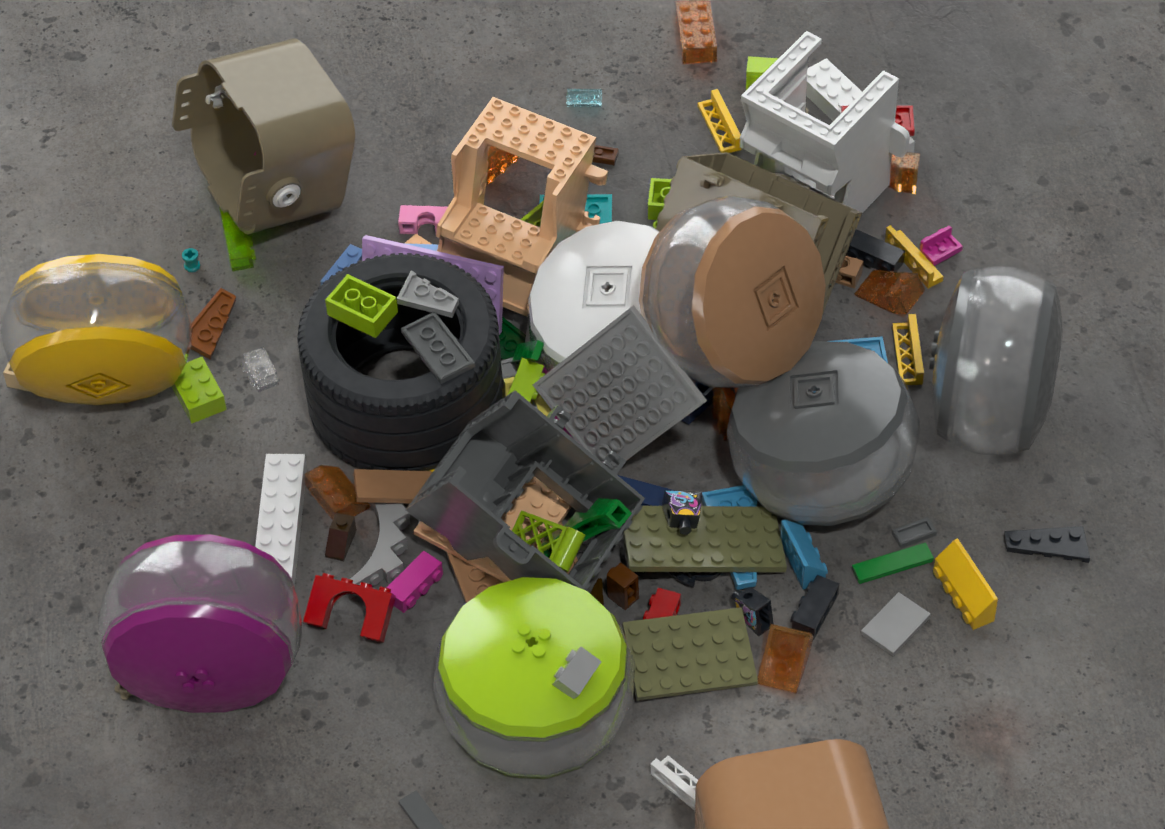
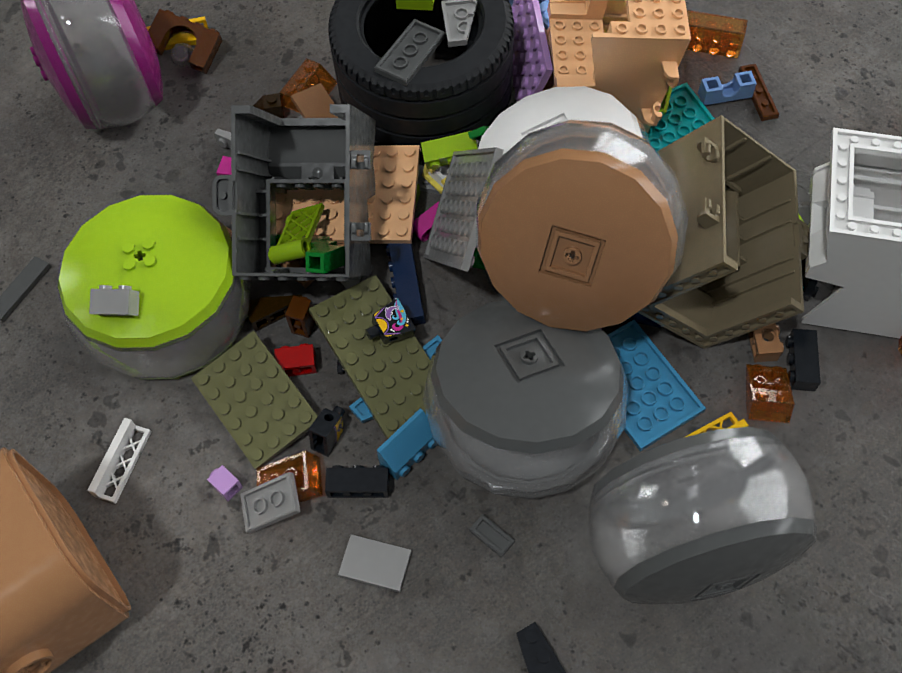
camera: 65 degrees right, 10 degrees up
white brick [255,454,307,587] -> none
red arch [303,573,396,643] -> none
clear light blue plate [567,89,602,107] -> none
green tile [852,543,934,584] -> none
yellow fence [885,225,944,289] -> none
dark pink bracket [920,226,963,266] -> none
yellow slope [933,538,998,630] -> none
none -> lavender brick [207,465,243,501]
none -> light grey tile [240,472,300,534]

